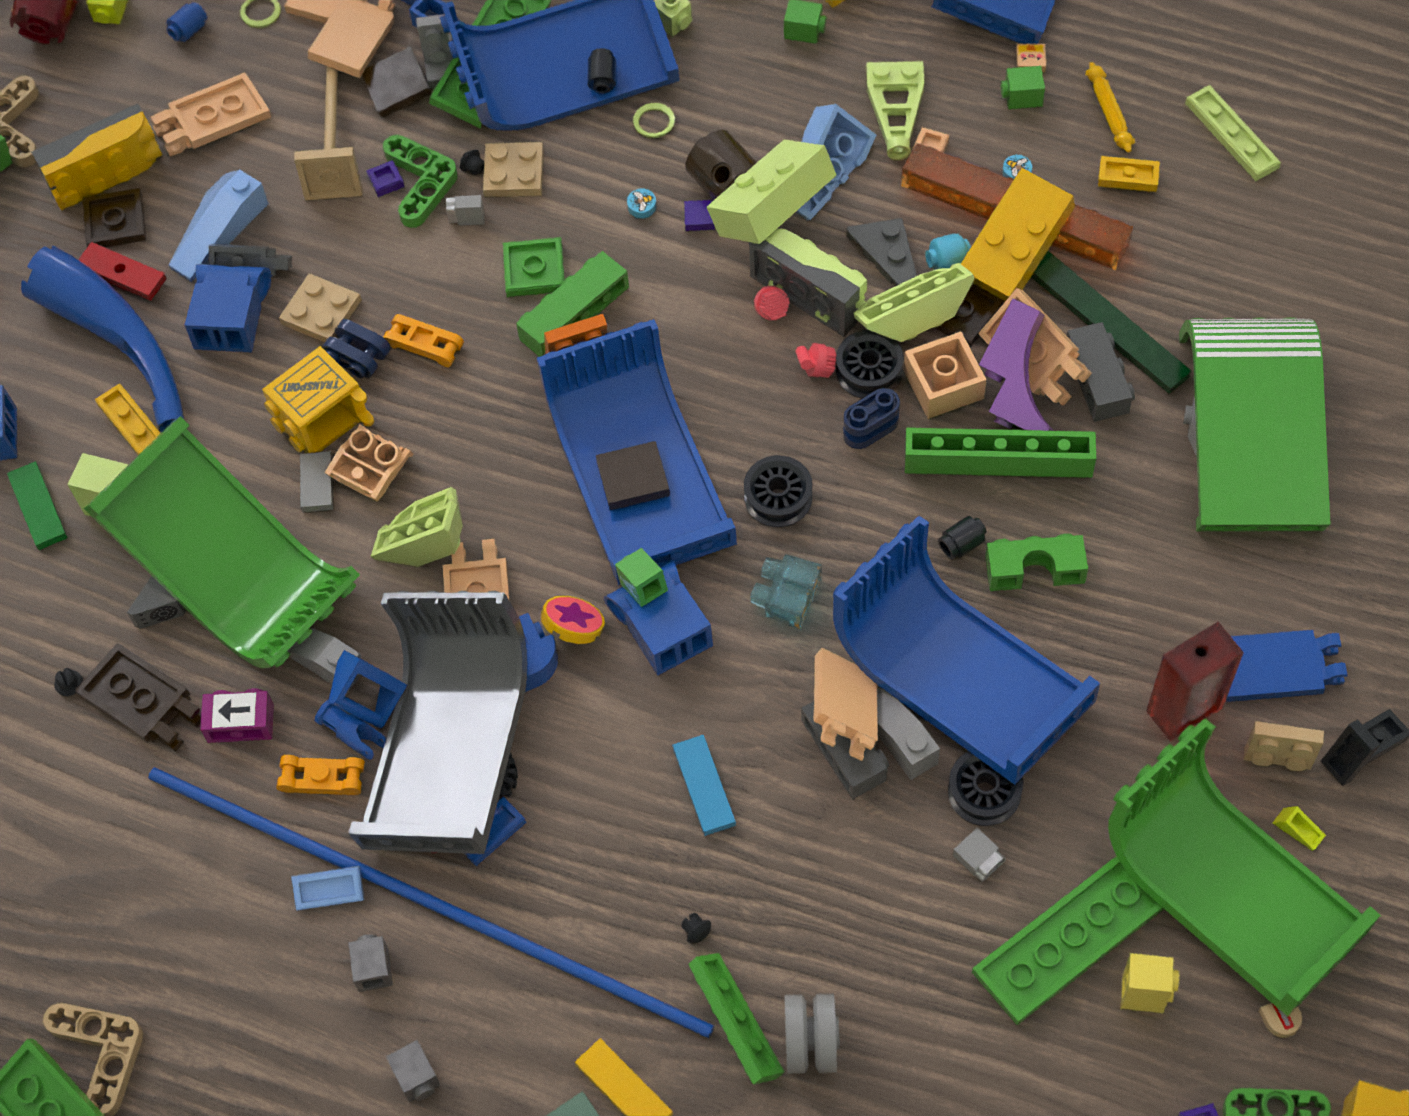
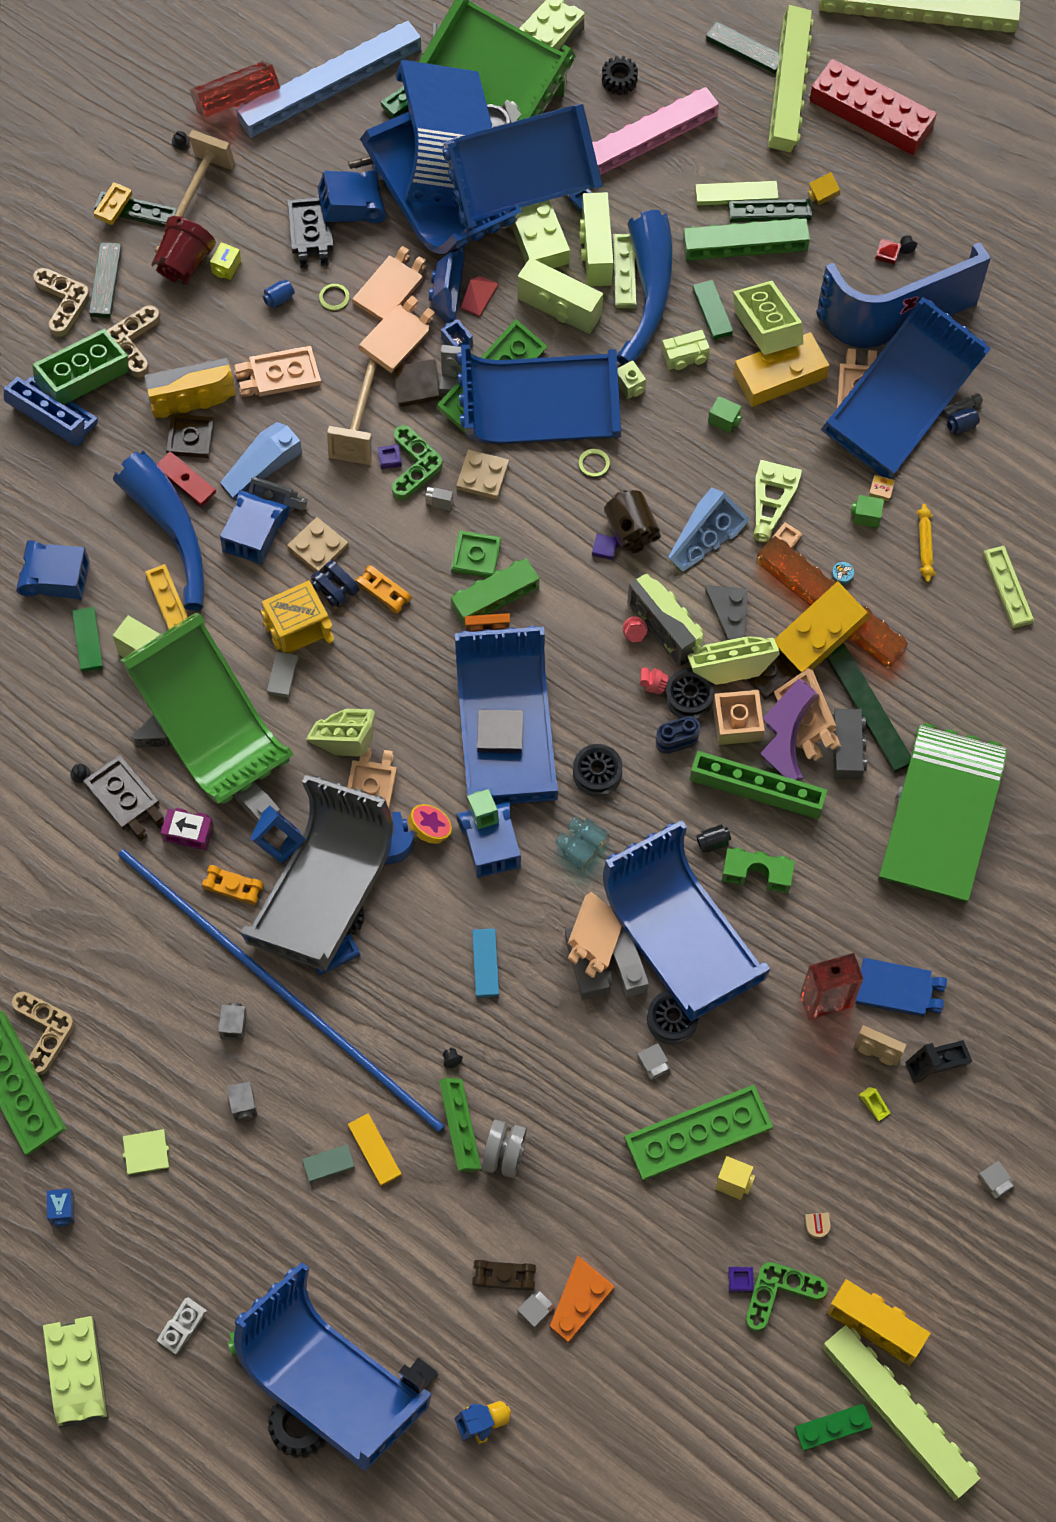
camera: 10 degrees right, 5 degrees up
light blue tile [291,866,364,911] -> none
blue piece [315,700,386,760] -> none
light nougat slope [324,424,414,501] -> none
black piece [460,149,484,175] -> none
black brick [587,48,616,94] -> none
medium azure tile [627,189,657,218] -> none
yellowish green brick [707,139,836,244] -> none
medium azure head [925,233,971,270] -> none
yellow plate [1098,156,1160,192] -> none
bright green panel [1108,718,1381,1017] -> none

